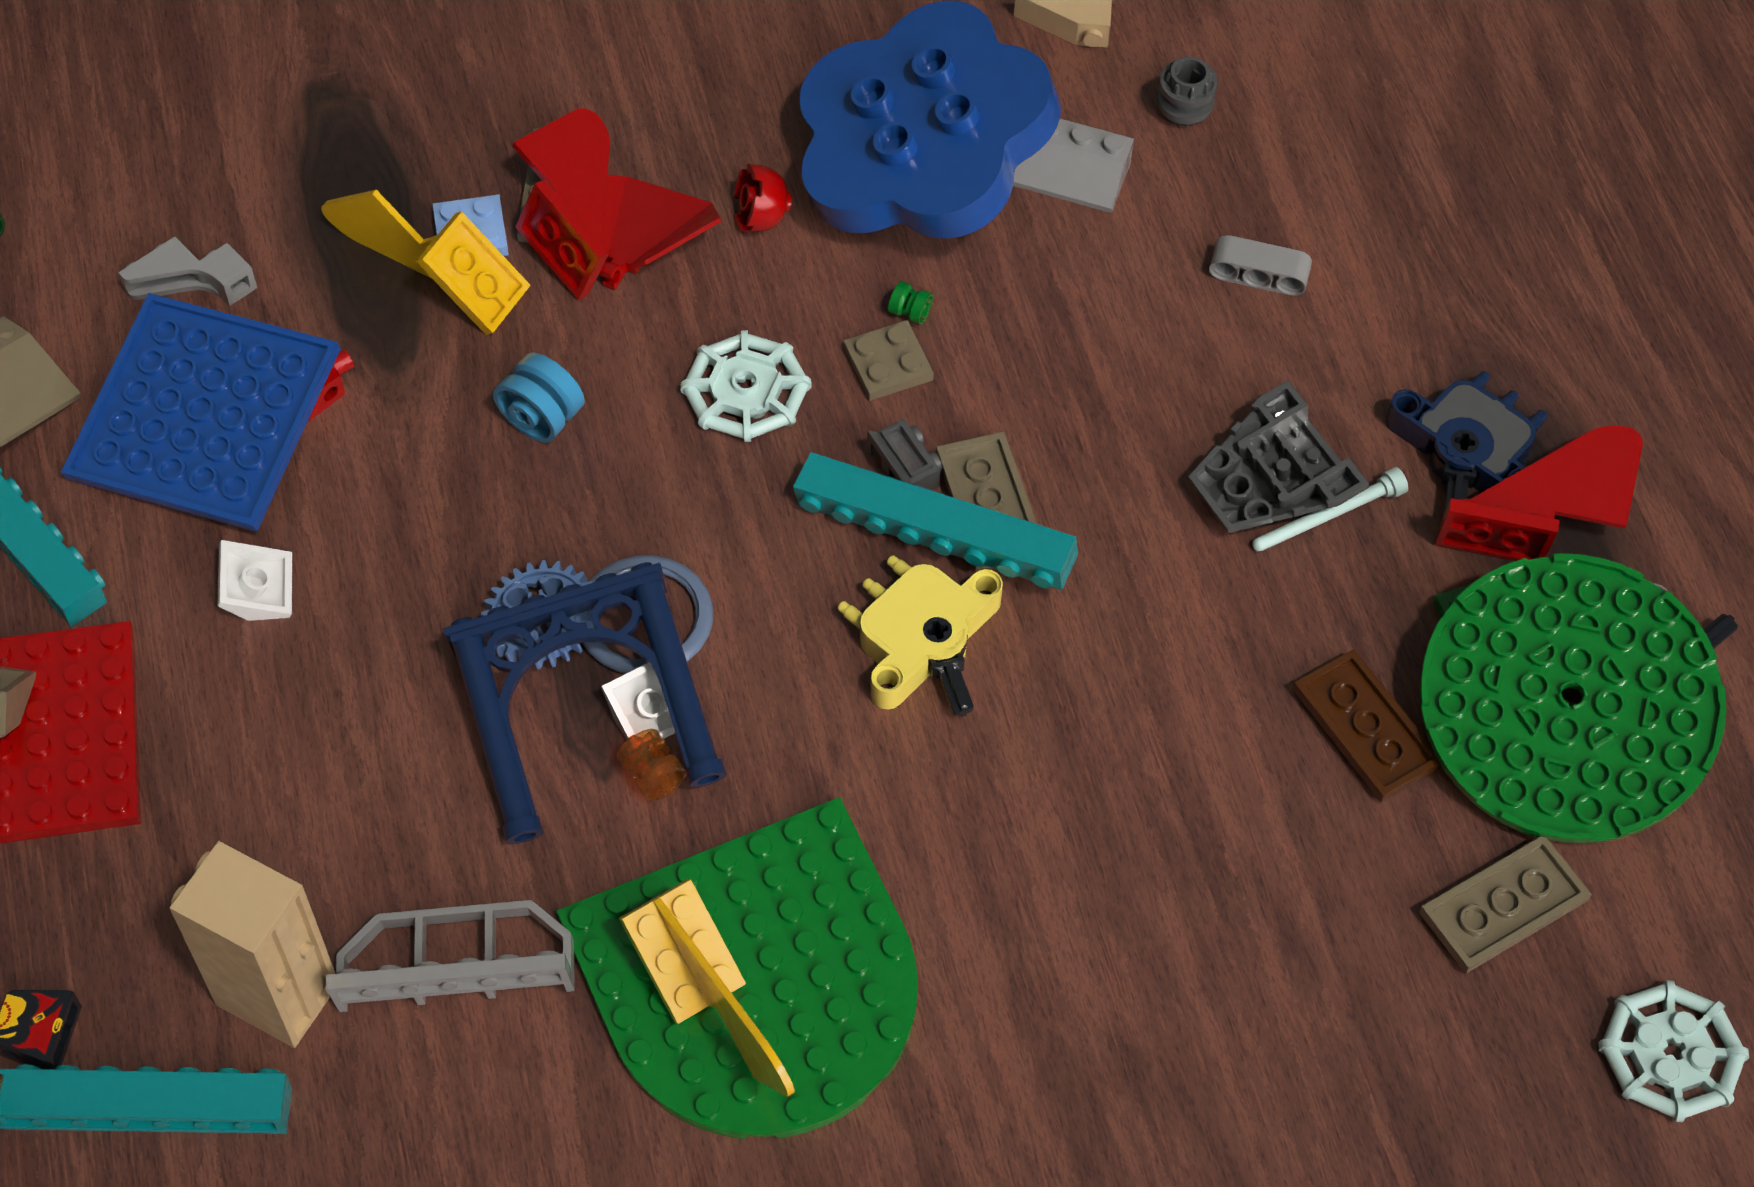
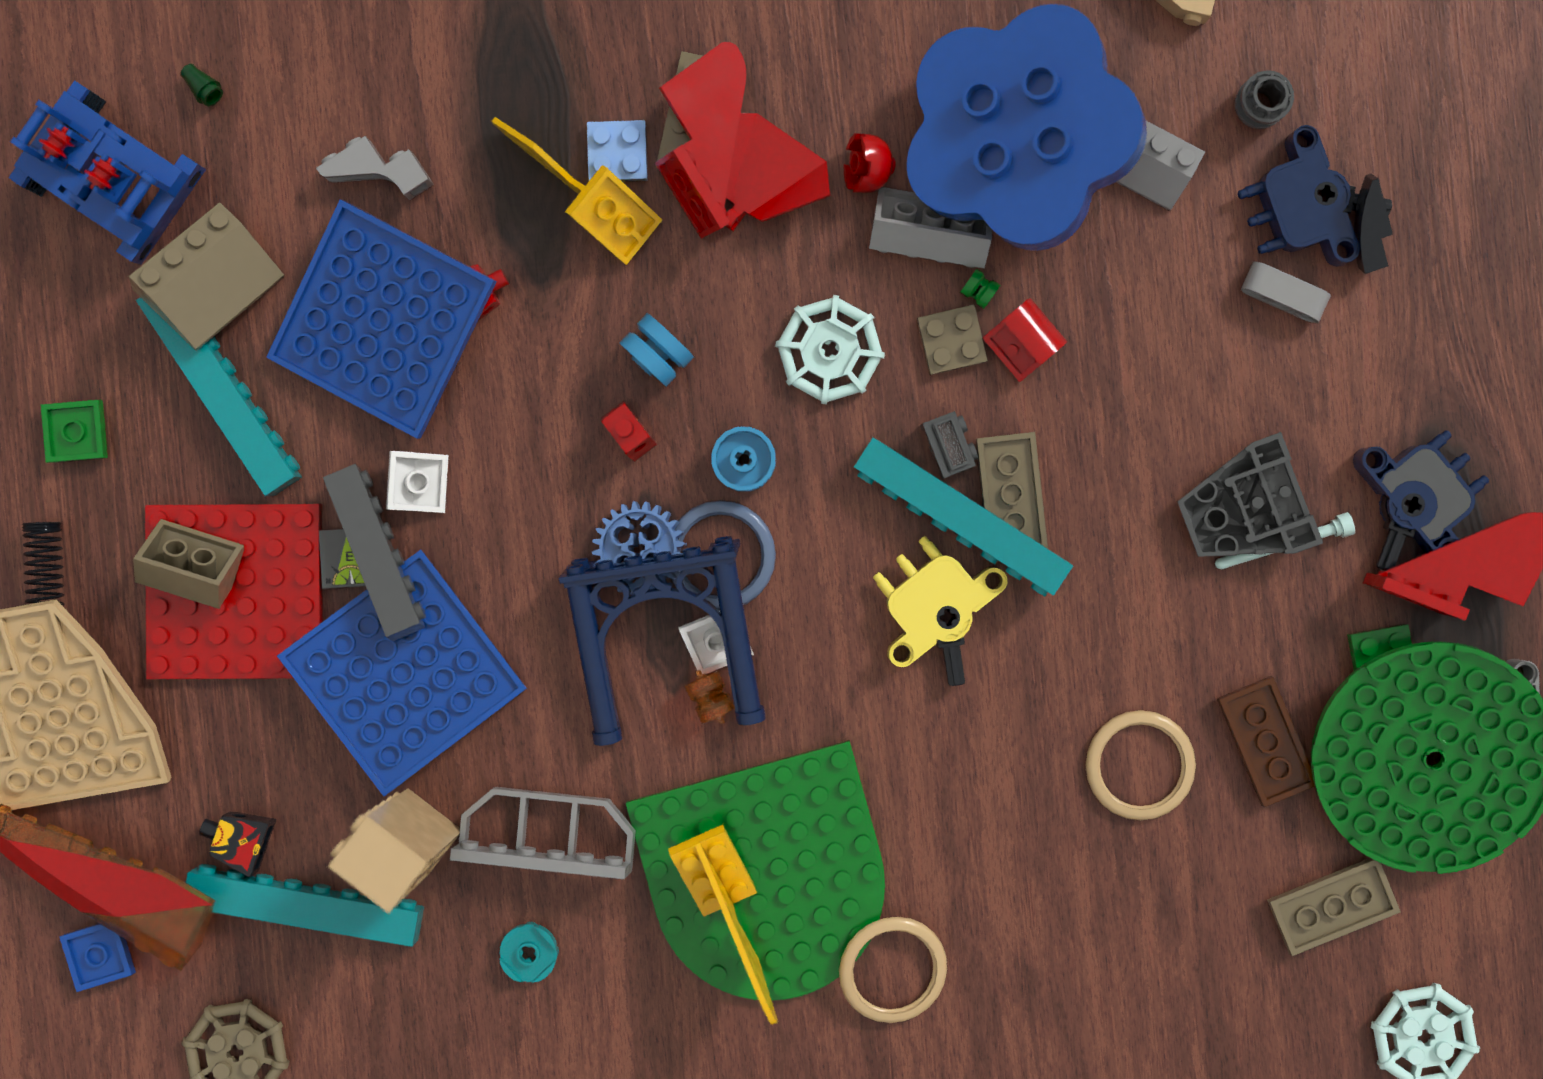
camera: 10 degrees right, 30 degrees up
none -> blue plate [277,550,527,796]
none -> tile [319,529,366,589]
none -> dark grey brick [323,464,426,642]
none -> teal plate [499,922,559,983]
none -> red torso [601,401,657,462]
none -> dark azure wheel [712,427,776,492]
none -> tan wedge [839,917,947,1023]
none -> light grey slope [869,187,992,268]
none -> red brick [983,298,1067,382]
none -> tan wedge [1085,710,1196,820]
none -> dark blue piece [1237,125,1392,267]
none -> black slope [1354,173,1393,274]

